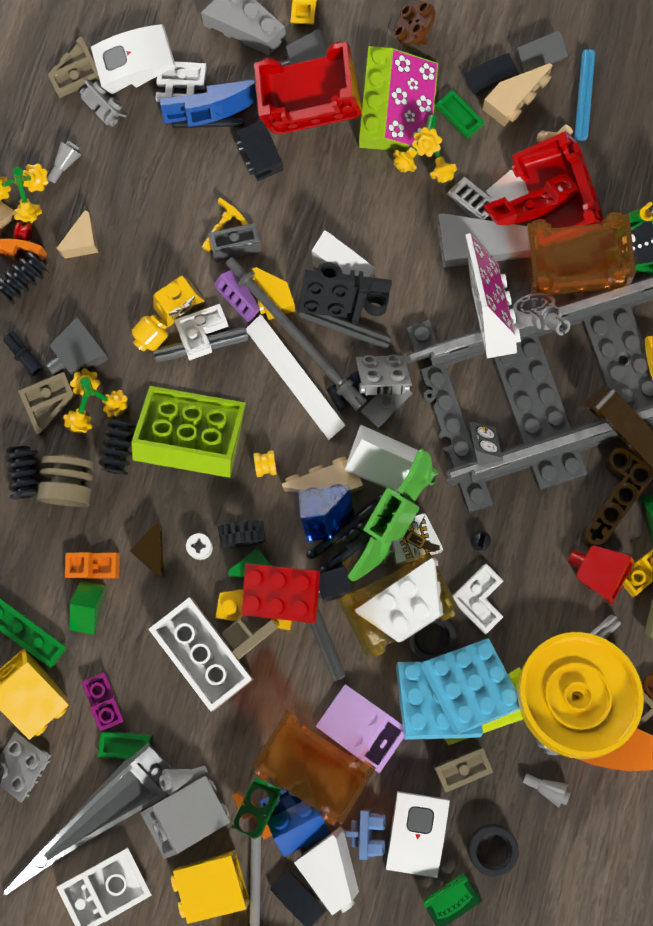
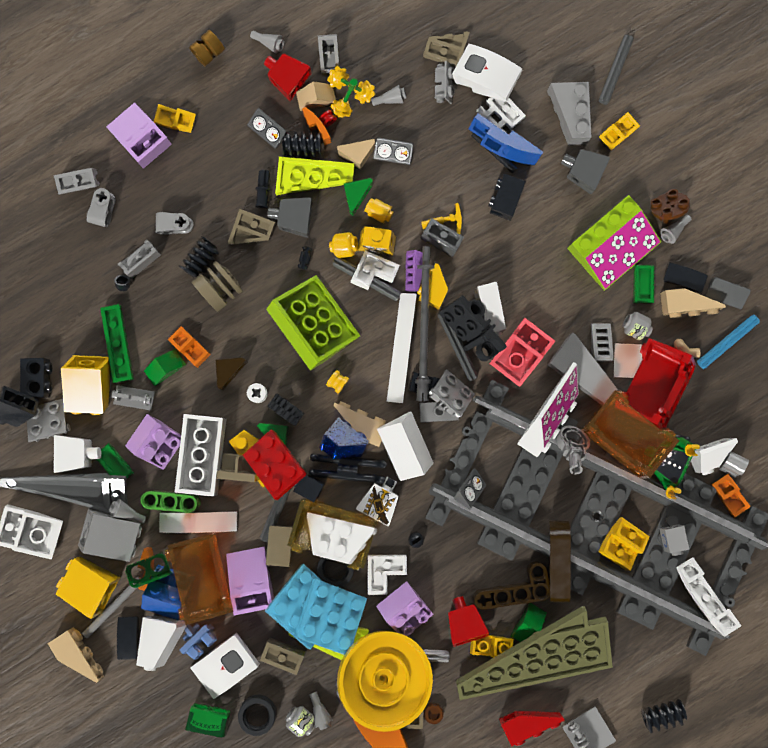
camera: 35 degrees right, 5 degrees up
yellow plant [63,368,128,434] -> none
magenta slope [81,671,124,731] -> none
black piece [98,420,137,475] -> none
red windscreen [254,41,362,134] -> none
bright green torso [348,448,439,581] -> none
yellow plant [393,115,457,183] -> none
red slope [484,173,579,225] -> none
none -> white torso [54,435,101,473]
none -> light grey hinge [112,385,155,410]
none -> lavender slope [125,414,181,470]
none -> bright green beam [141,491,201,513]
none -> white slope [159,511,237,533]
none -> dark tan panel [266,525,294,567]
none -> neon yellow wing [275,157,354,195]
none -> light grey head [285,706,315,737]
none -> black piece [298,246,312,270]
none -> green slope [344,178,373,216]
none -> yellow brick [364,198,394,224]
none -> slope [373,137,414,165]
none -> lavender slope [376,581,434,636]
none -> coral slope [489,317,555,387]
none -> light grey head [622,312,653,340]
none -> light grey cone [661,215,692,244]

